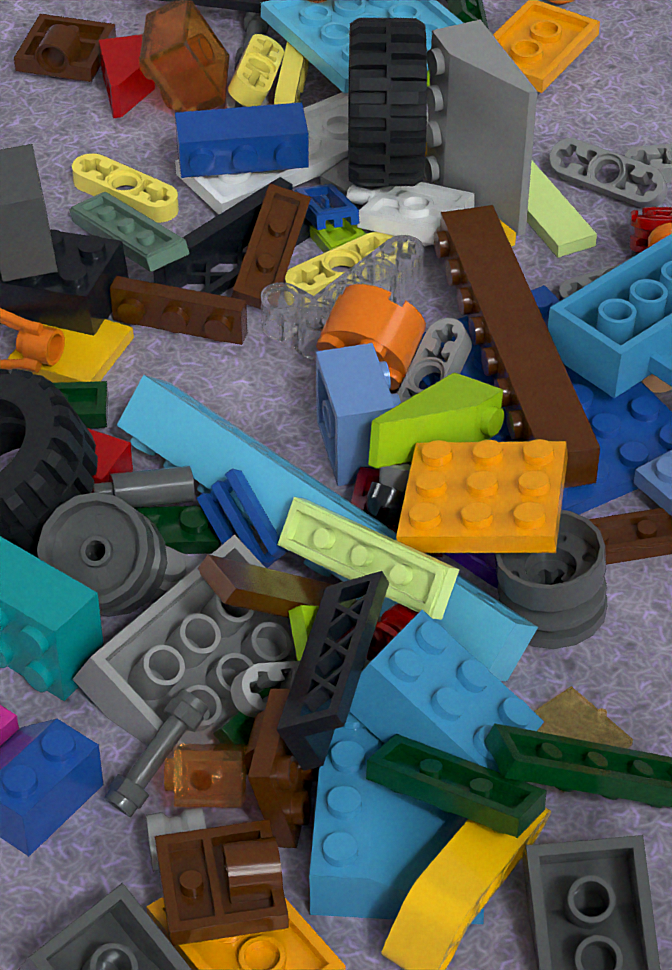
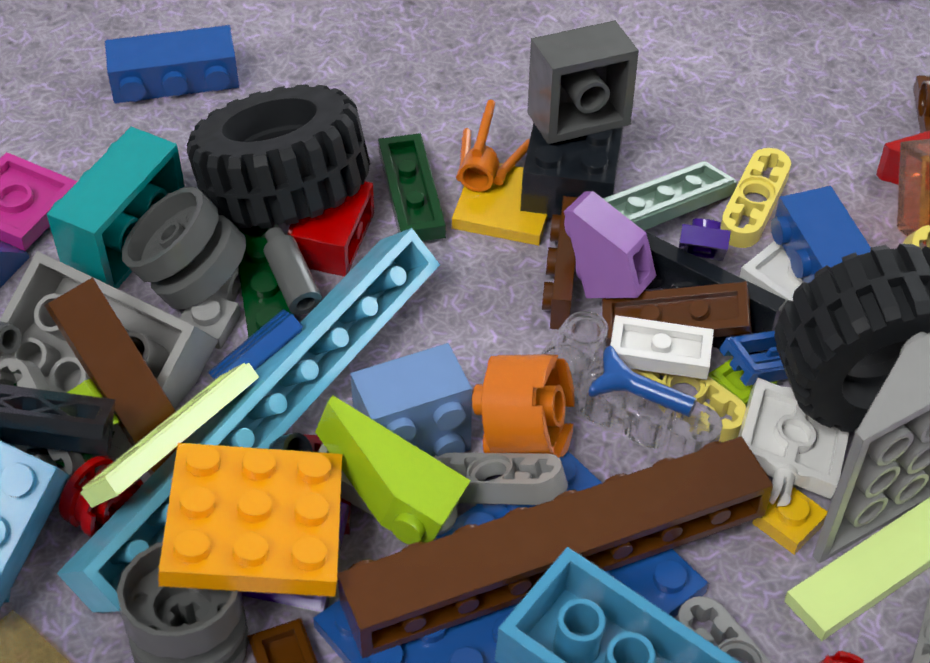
camera: 80 degrees right, 5 degrees up
none -> medium lavender slope [564,191,656,298]
none -> blue piece [588,345,697,417]
none -> white plate [610,315,714,380]
none -> dark purple plate [678,218,731,261]

